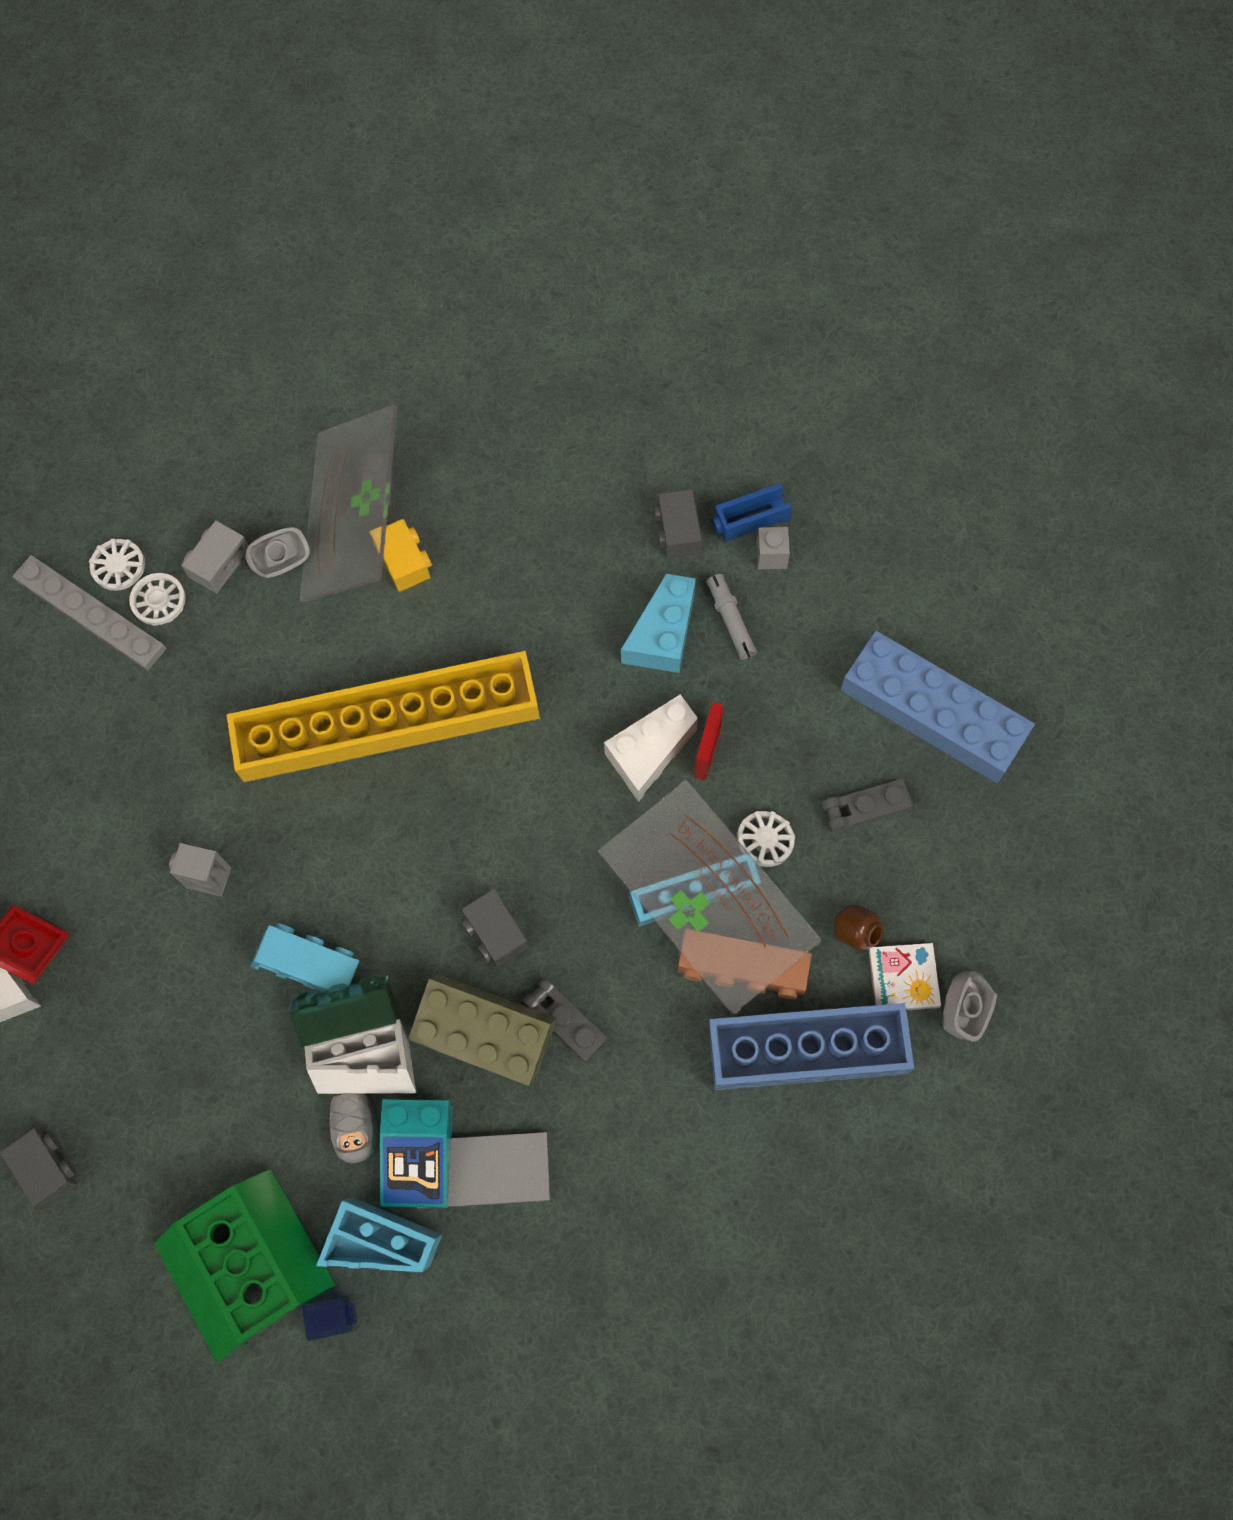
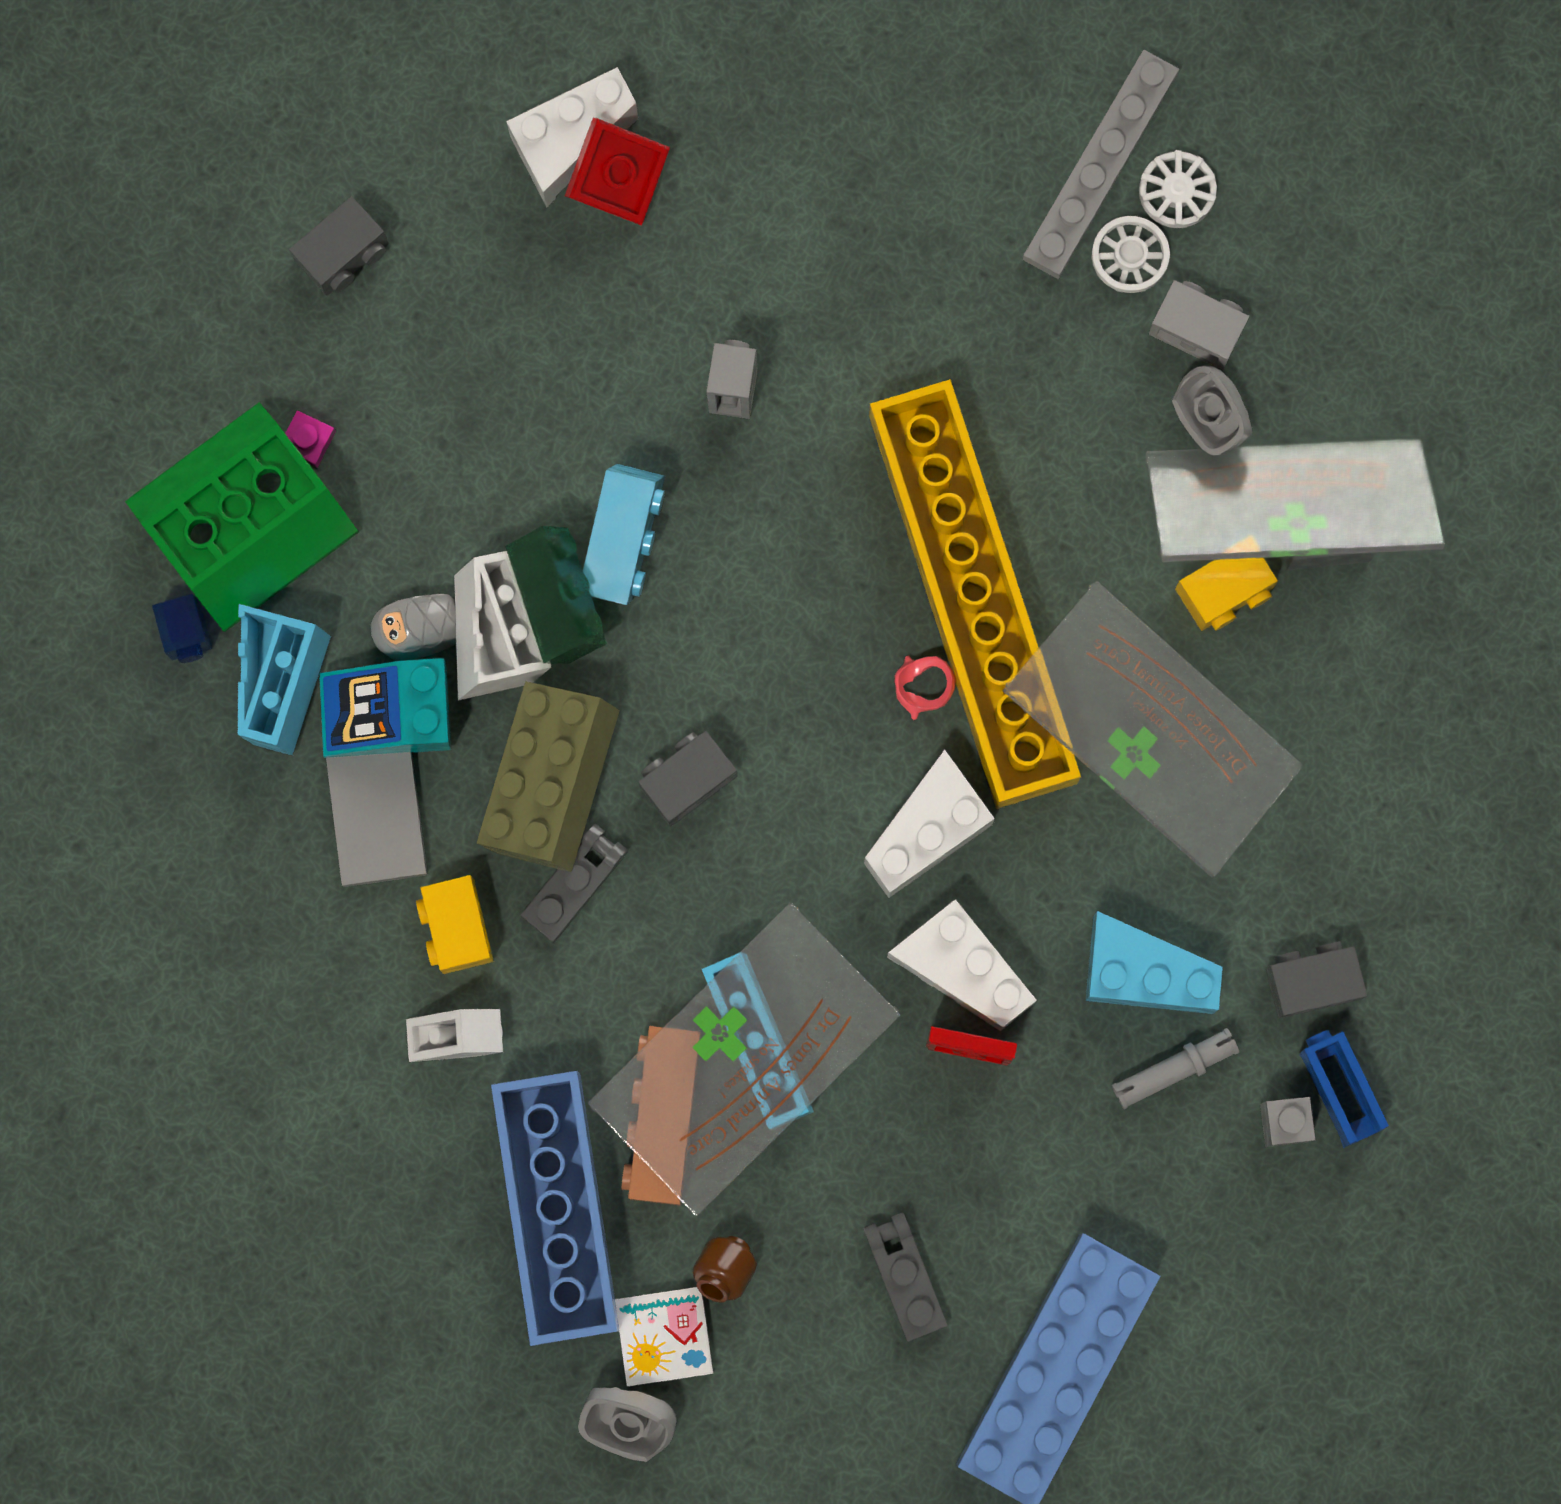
camera: 85 degrees right, 10 degrees up
white wheel [737,811,795,867] -> none
none -> dark pink plate [285,411,336,468]
none -> white slope [406,1009,503,1062]
none -> yellow brick [416,875,494,974]
none -> white wedge [864,750,995,898]
none -> coral piece [895,656,956,720]
none -> clear piece [1003,580,1303,878]

